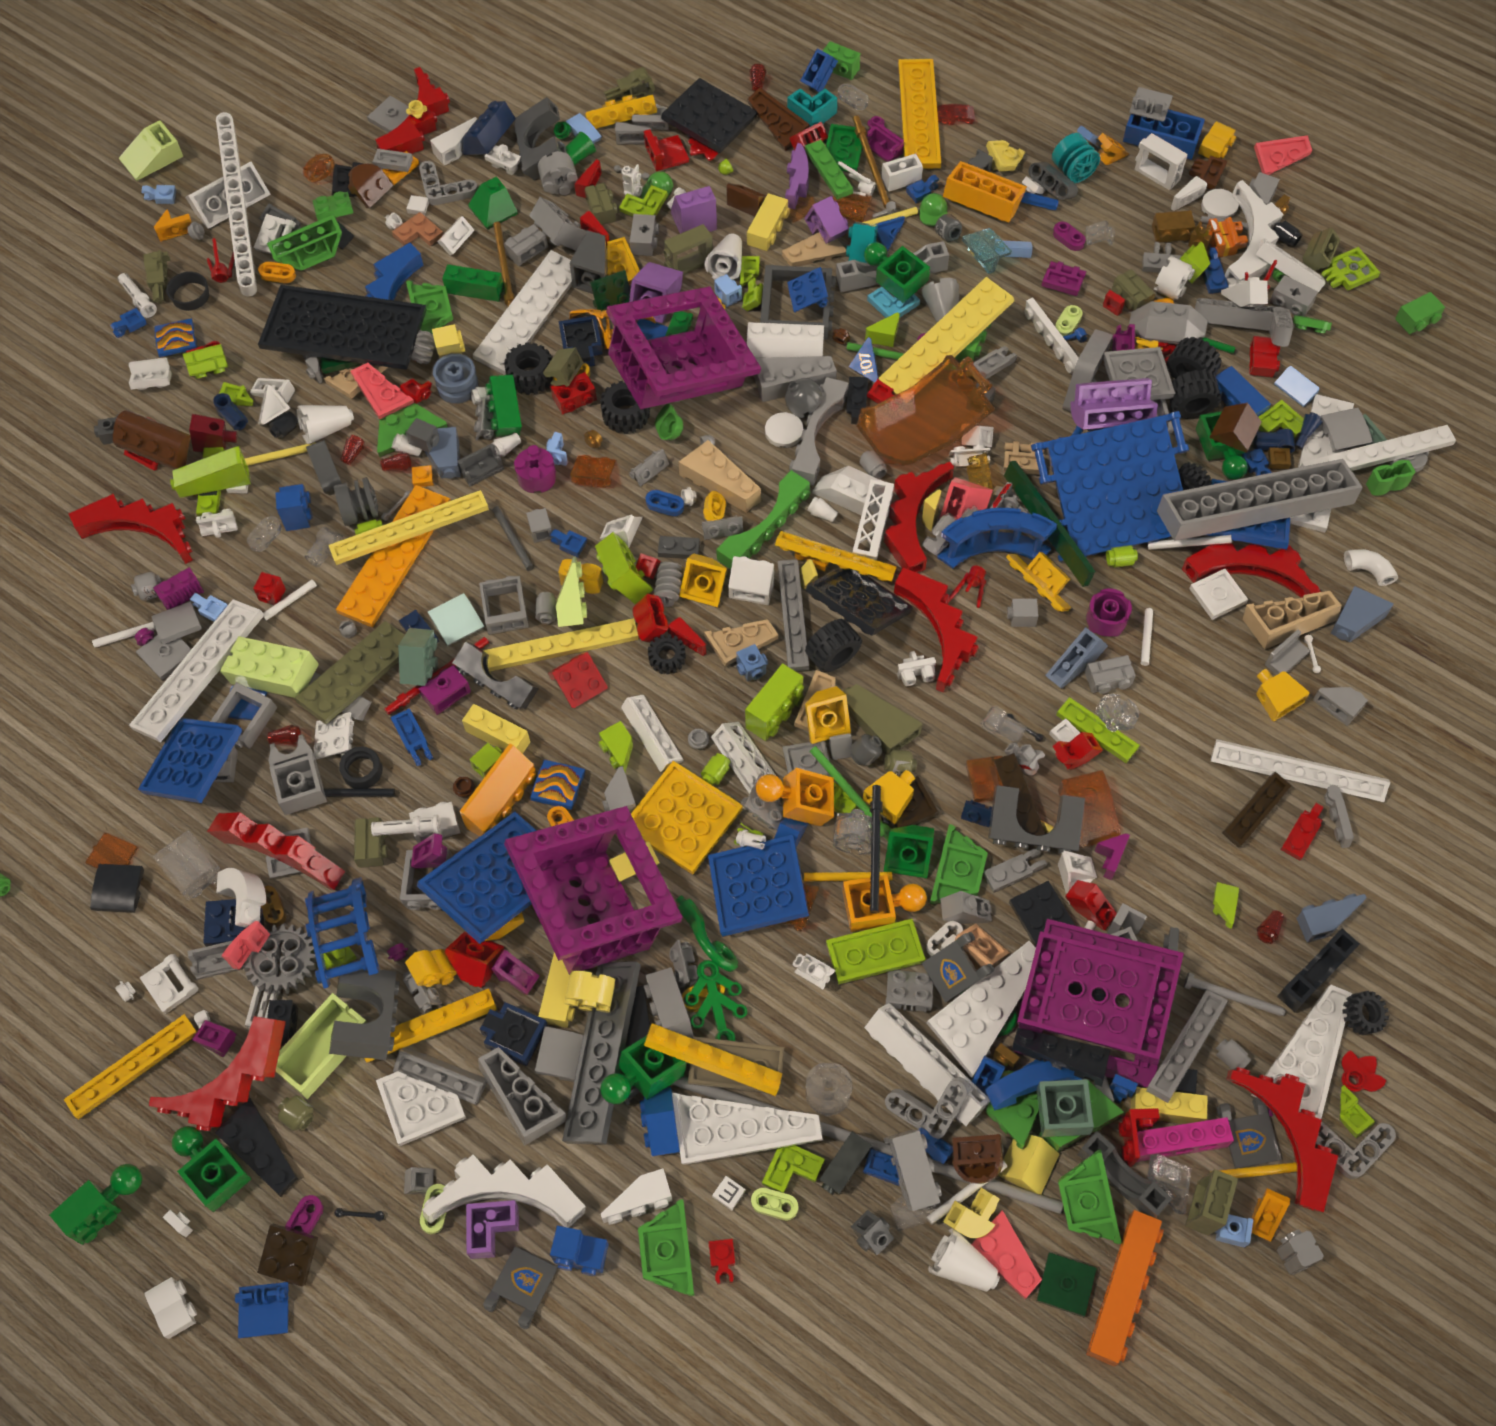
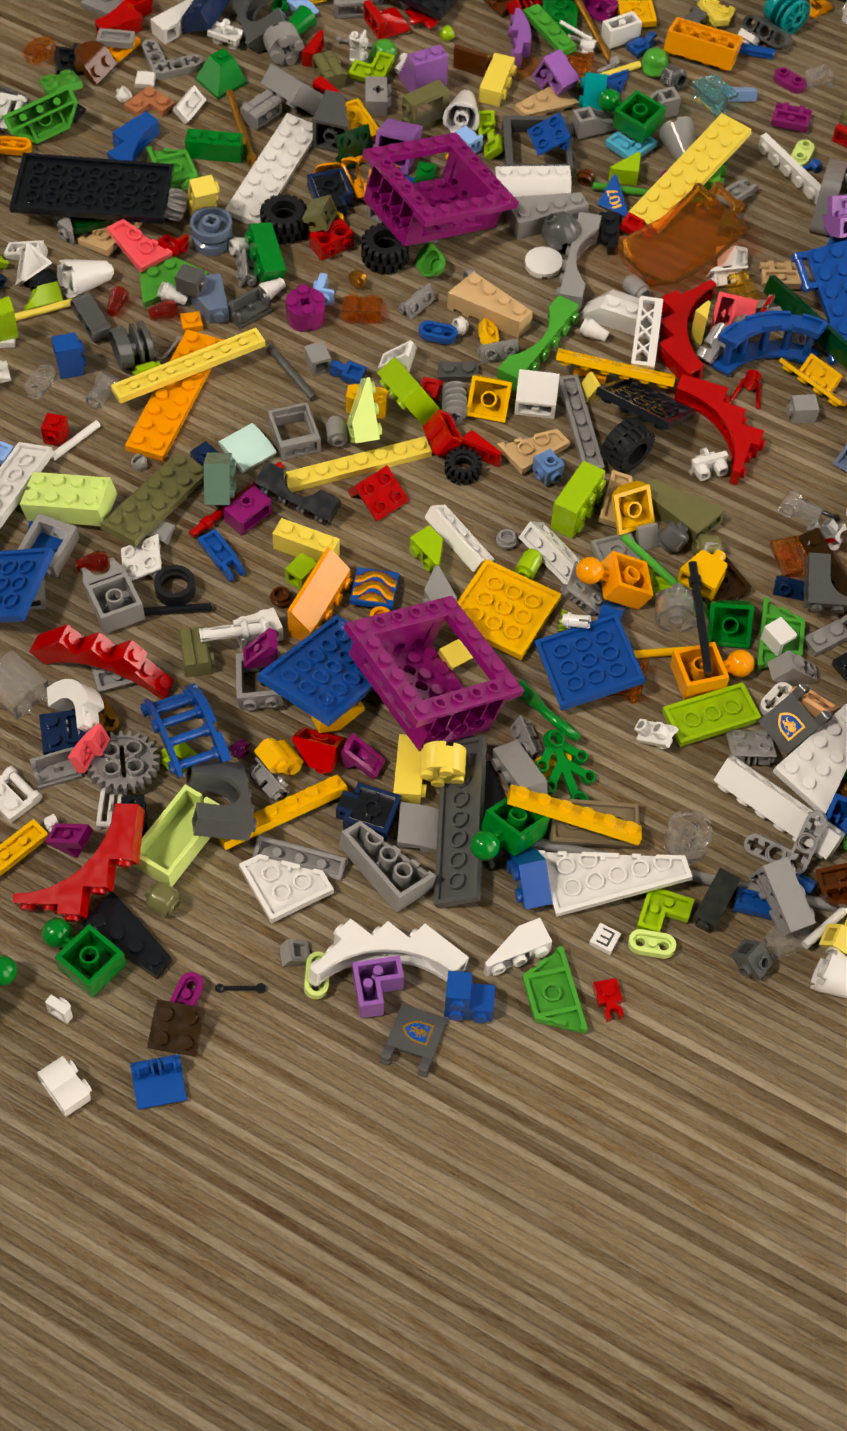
camera: 10 degrees left, 5 degrees down
none -> lime slope [24,281,63,310]
none -> white panel [761,617,797,656]

